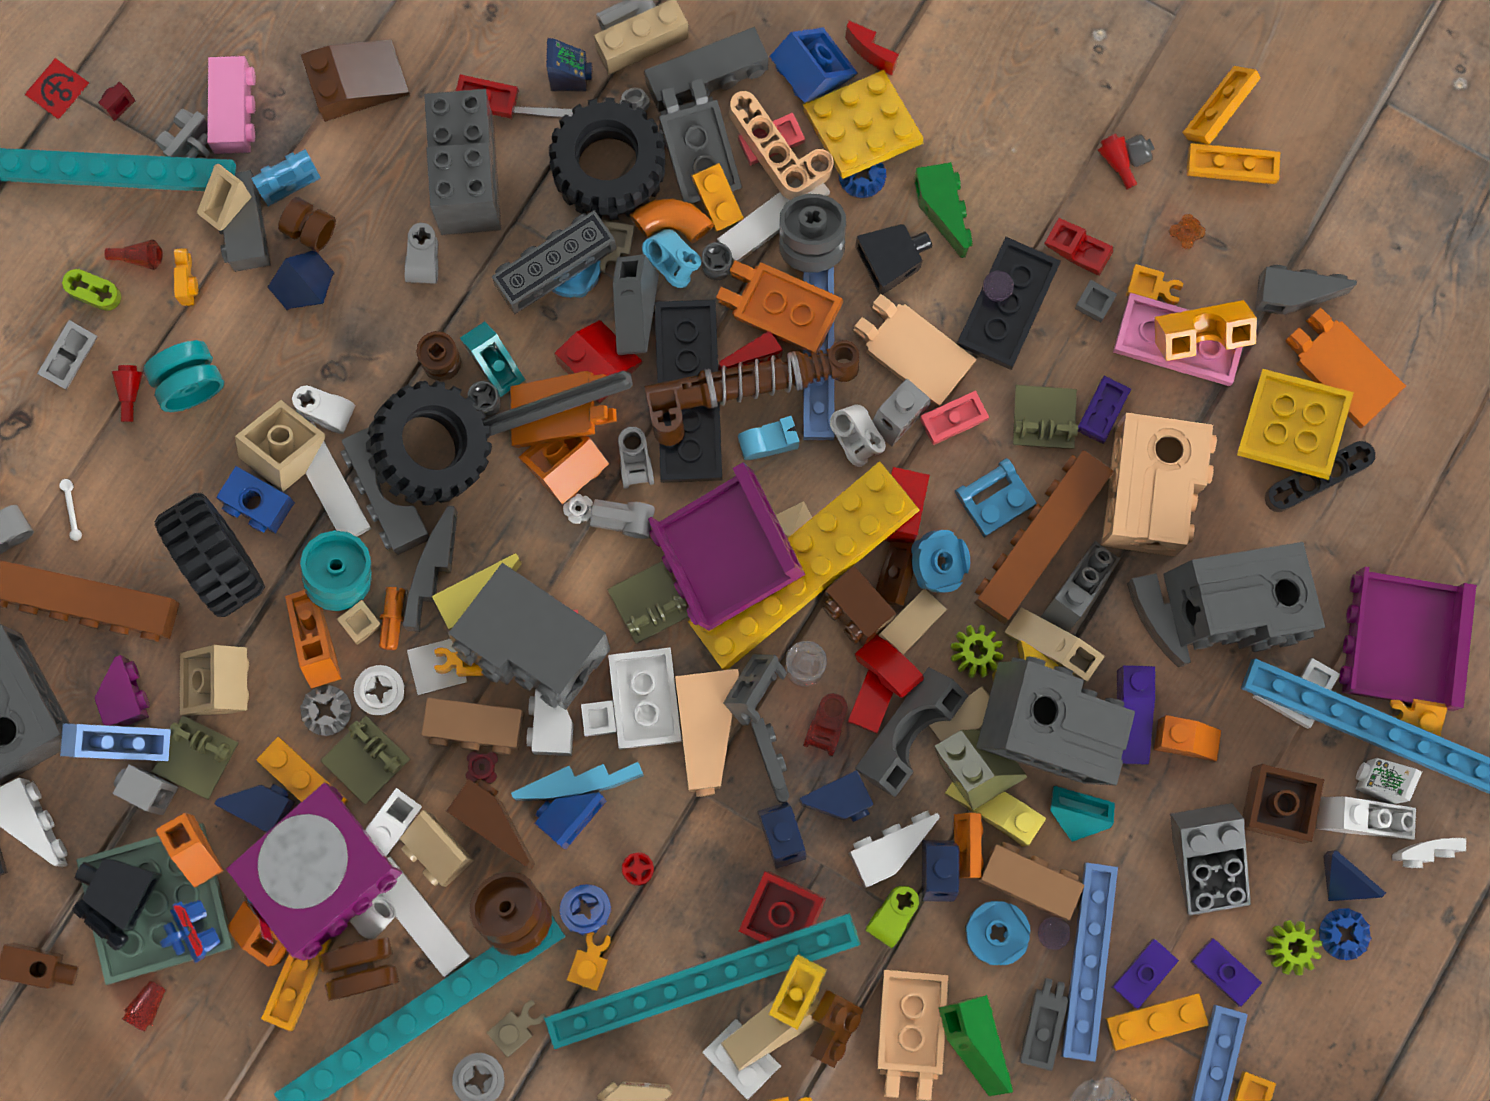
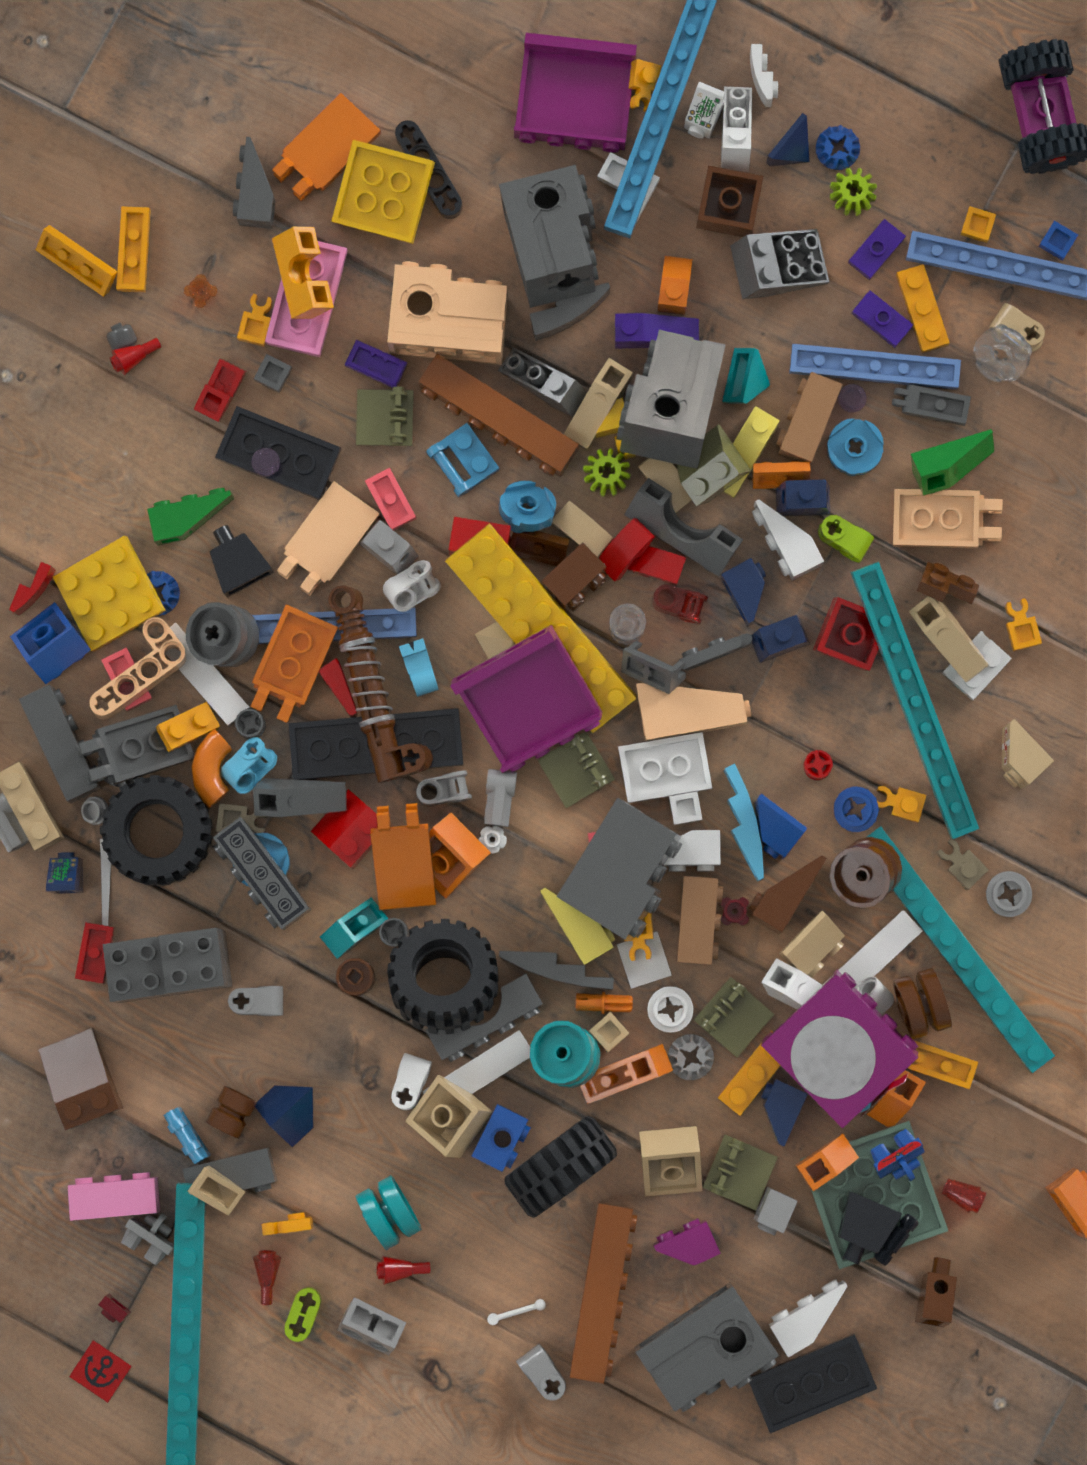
camera: 85 degrees left, 5 degrees up
light blue brick [60,724,171,761] -> none
dark grey axle [482,371,633,436] -> none
yellow slope [769,954,827,1030] -> none

